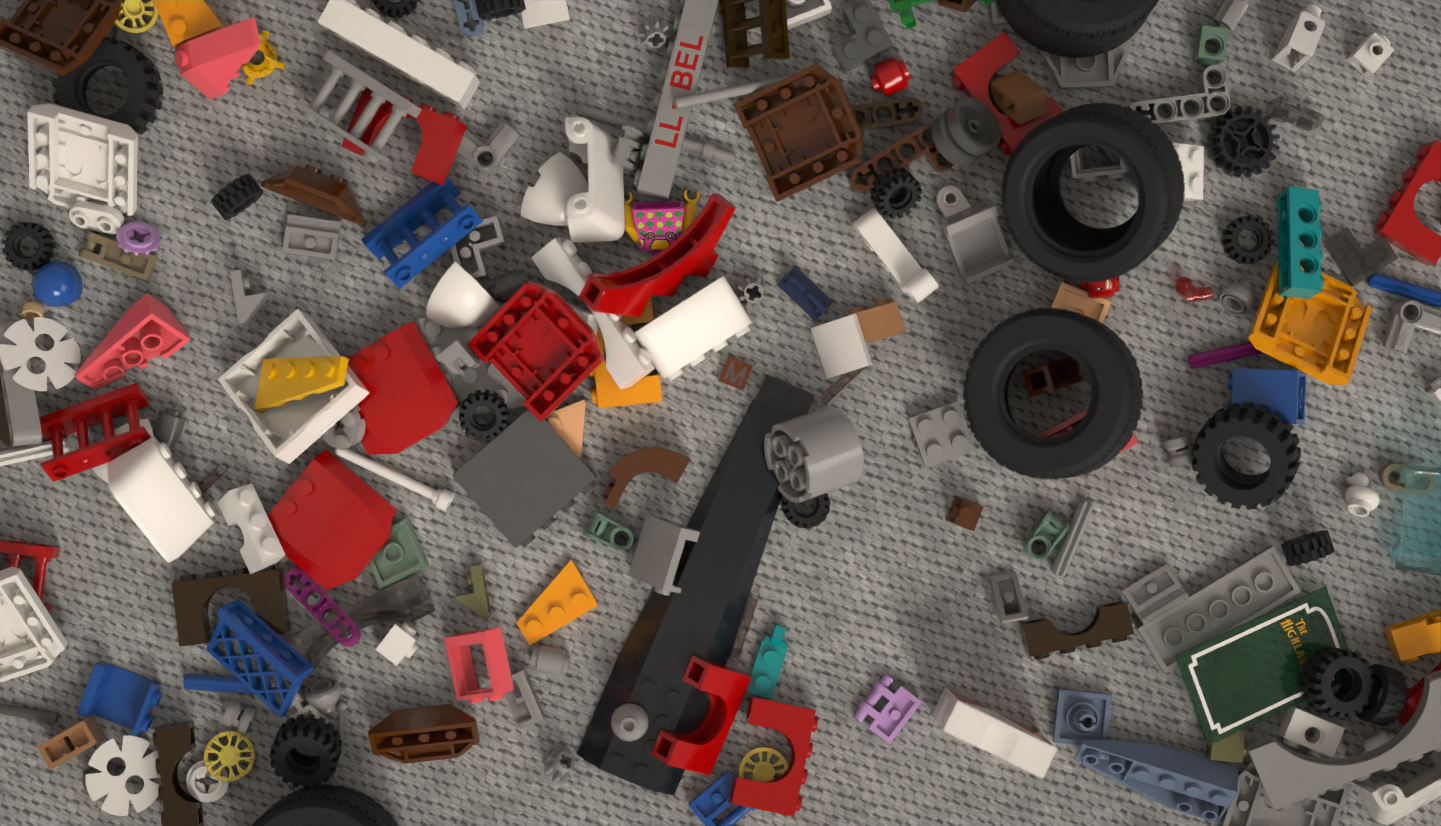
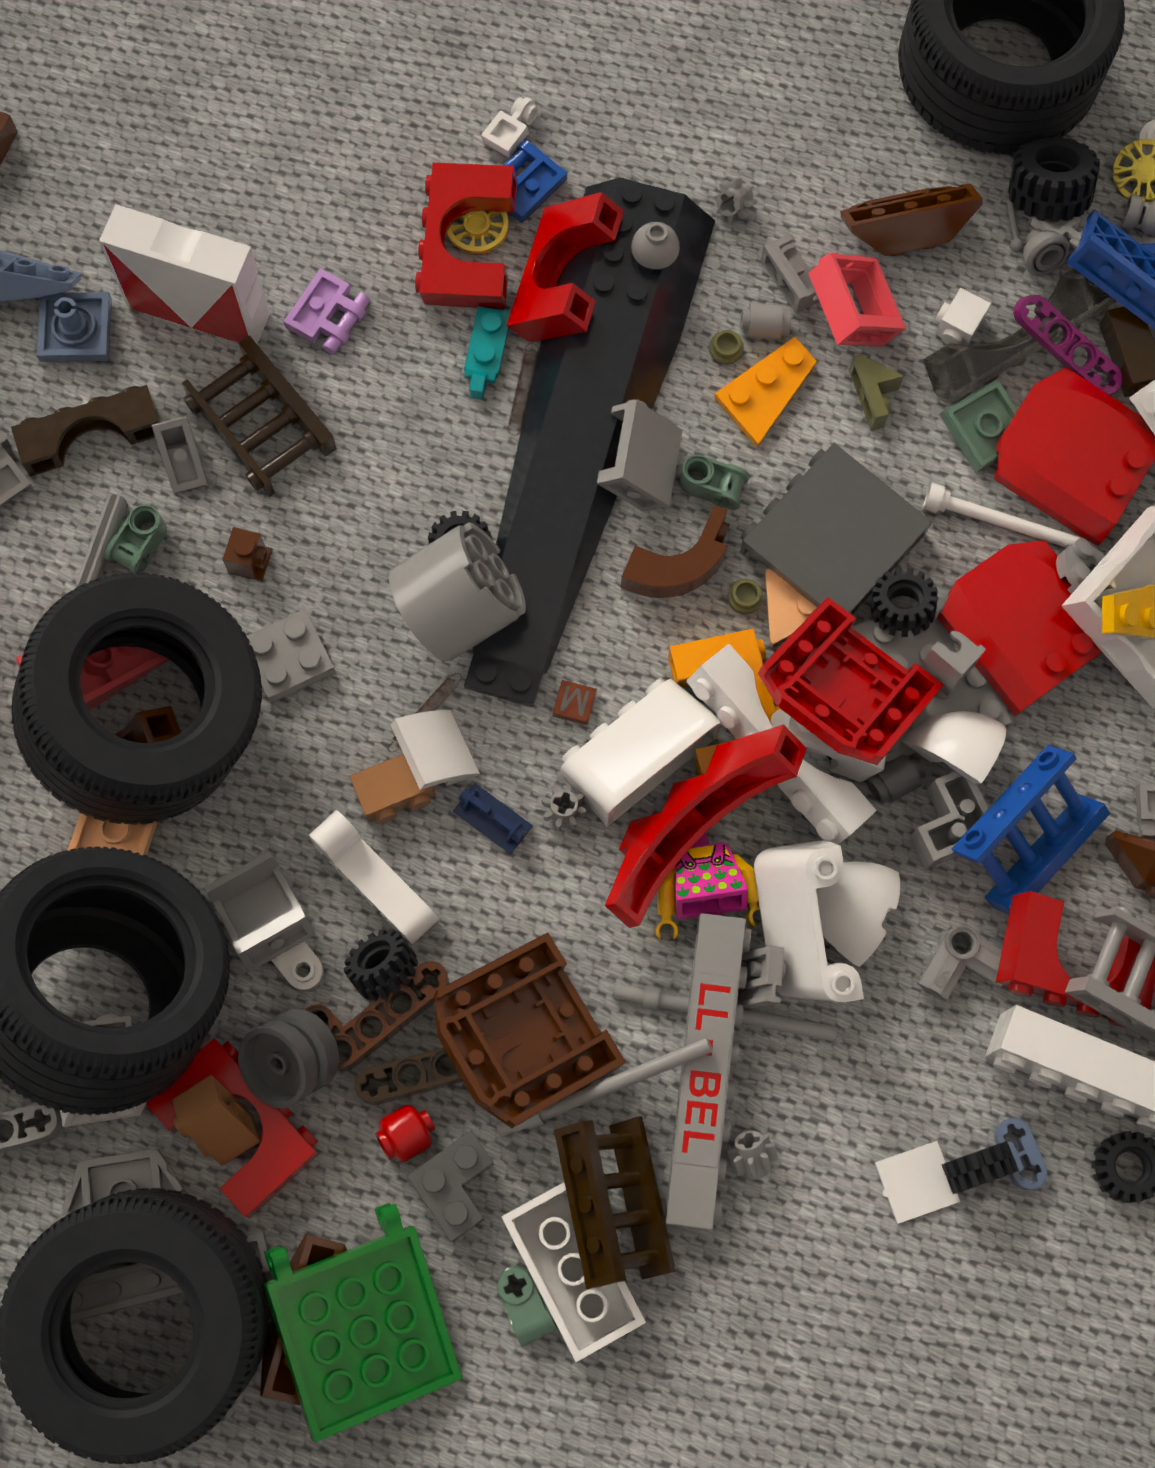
camera: 170 degrees right, 15 degrees down
none -> dark brown fence [182,335,336,497]
none -> olive plate [709,330,744,364]
none -> olive plate [728,579,764,614]

